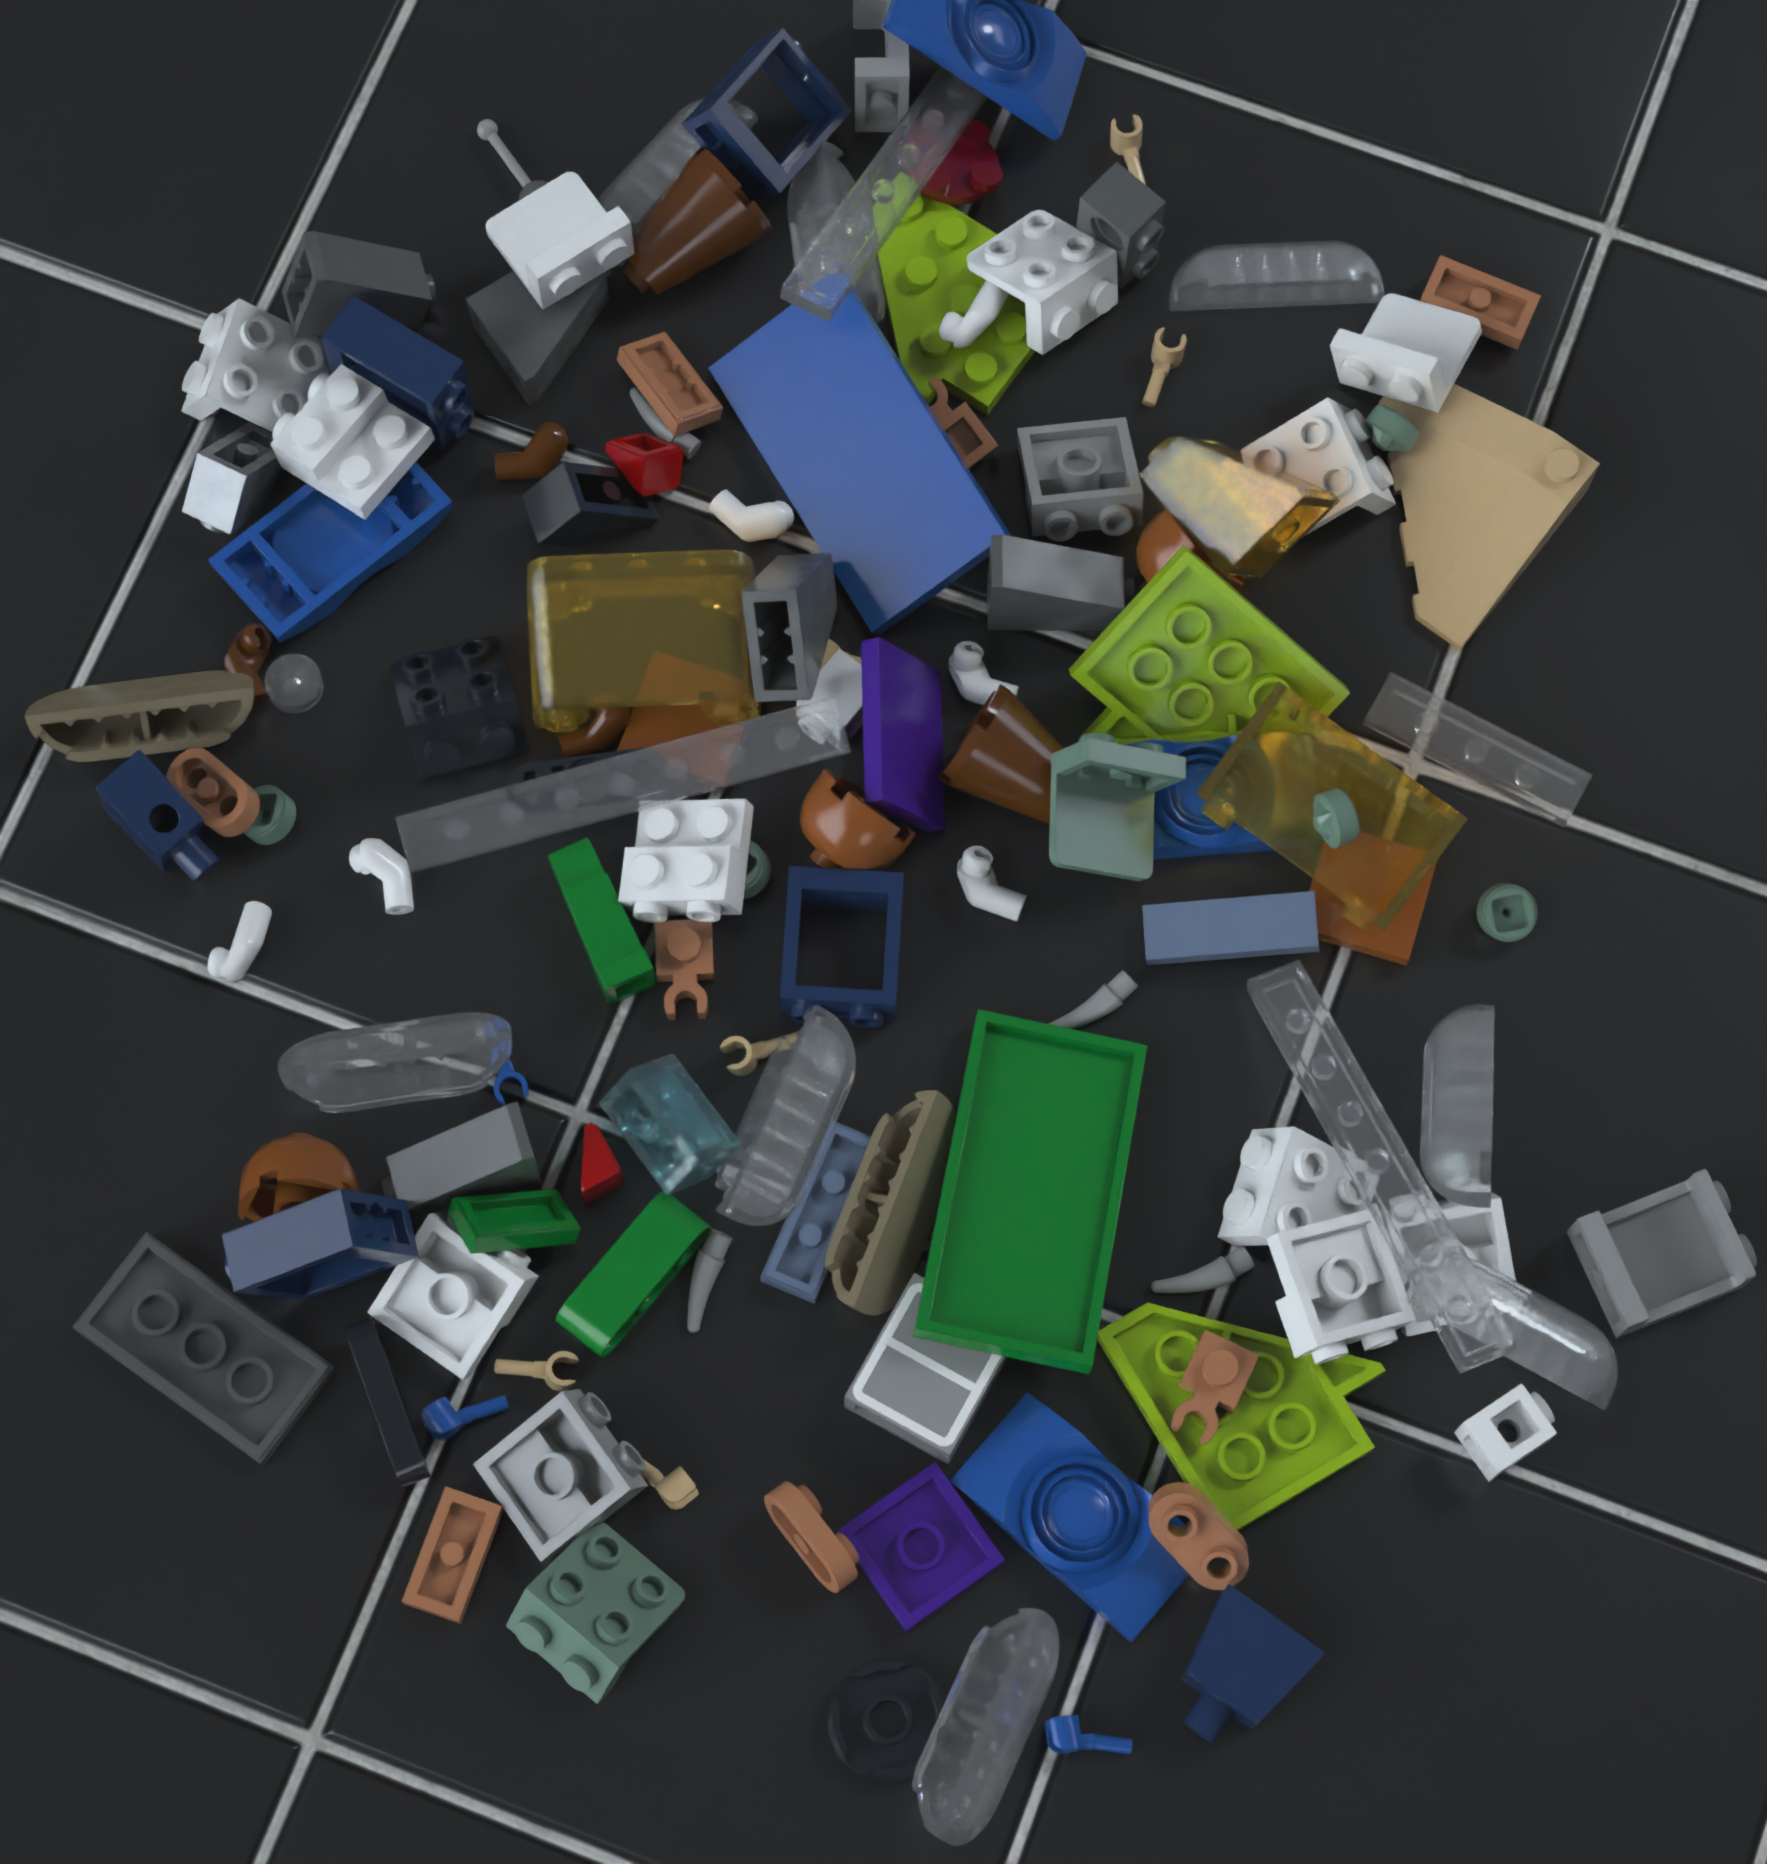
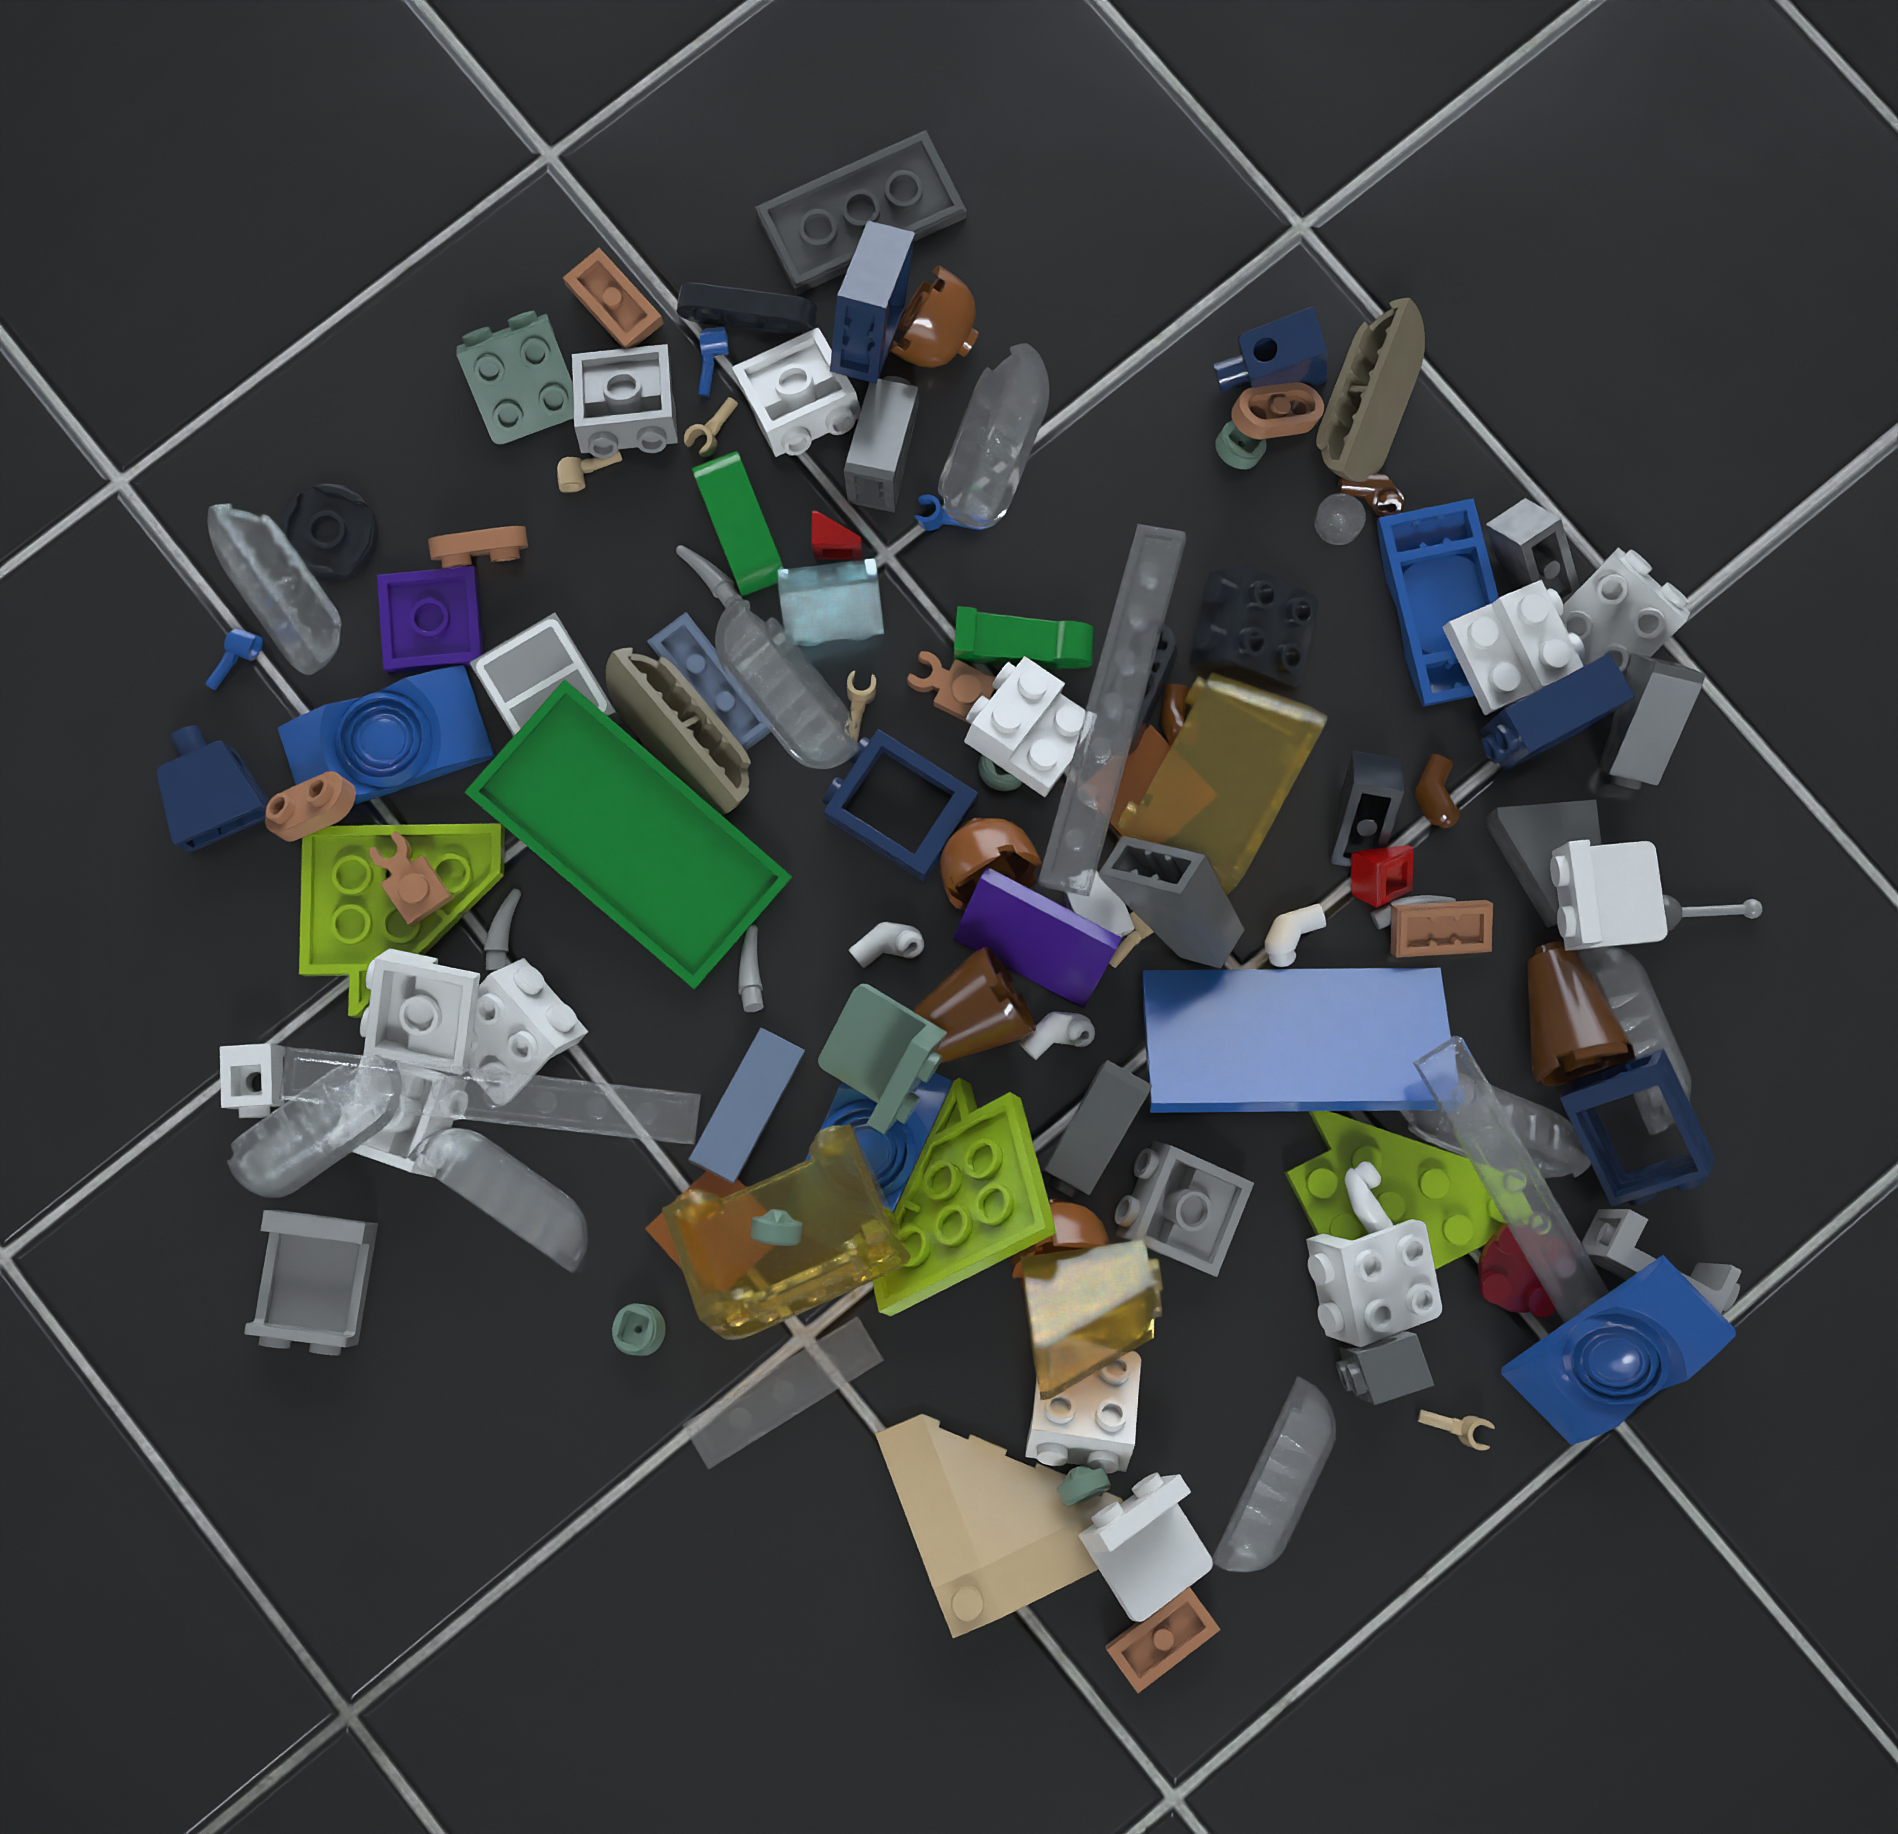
camera: 120 degrees right, 10 degrees up
white arm [207,901,272,983] -> none
white arm [349,838,414,915] -> none
green tile [447,1189,581,1254] -> none
nougat plate [928,377,999,470] -> none
tan hand [1142,327,1187,407] -> none

